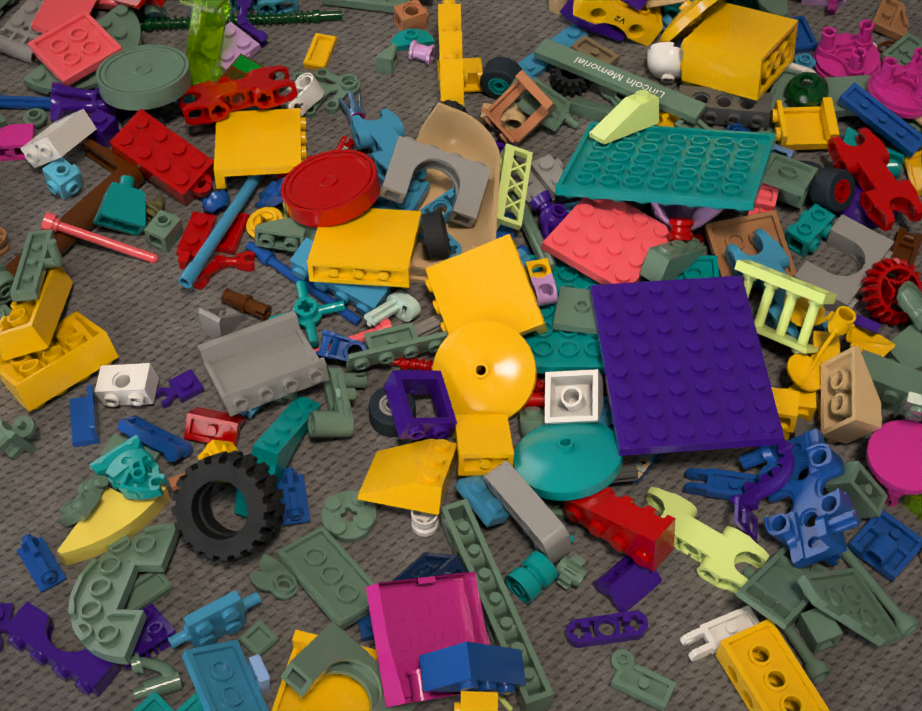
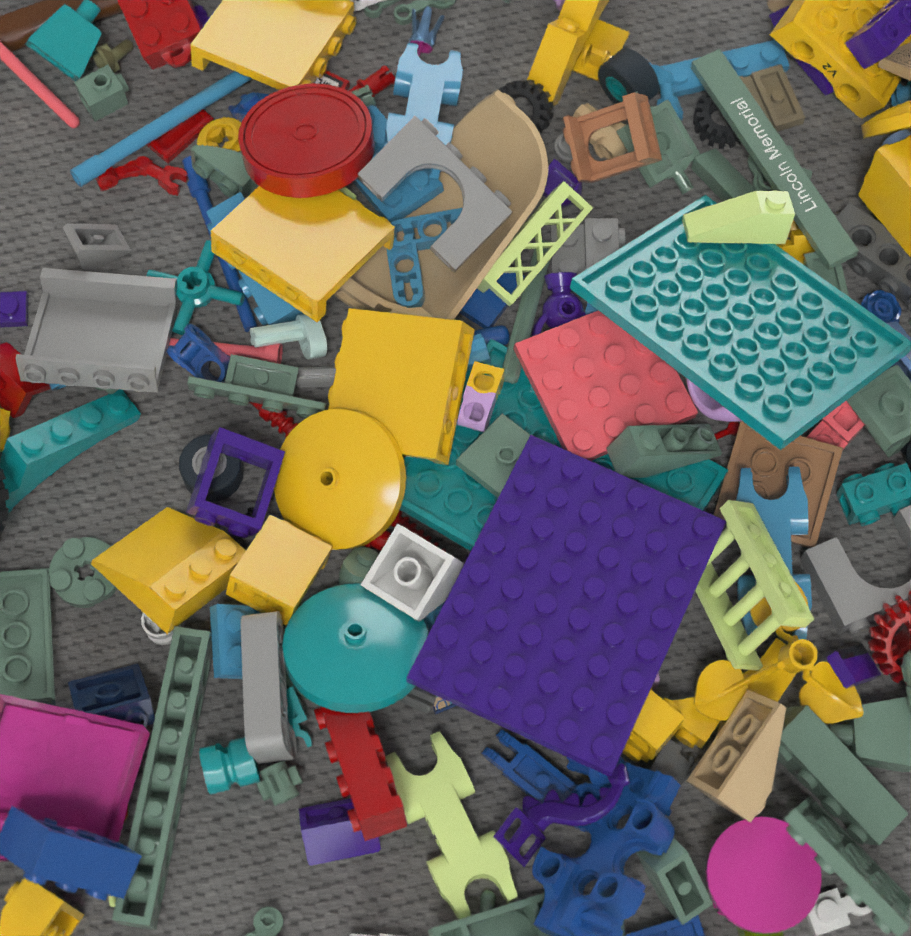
camera: 30 degrees right, 15 degrees up
red hinge [176,211,217,269] -> none
blue plate [202,189,230,214] -> none
reddish brown pin [221,288,272,320] -> none
blue hinge [278,468,311,526] -> none
sand green piece [307,367,367,437] -> none
black tyre [421,210,451,260] -> none
dark purple beam [566,611,648,648] -> none
white cylinder [647,42,683,83] -> none
red wheel [668,217,694,240] -> none

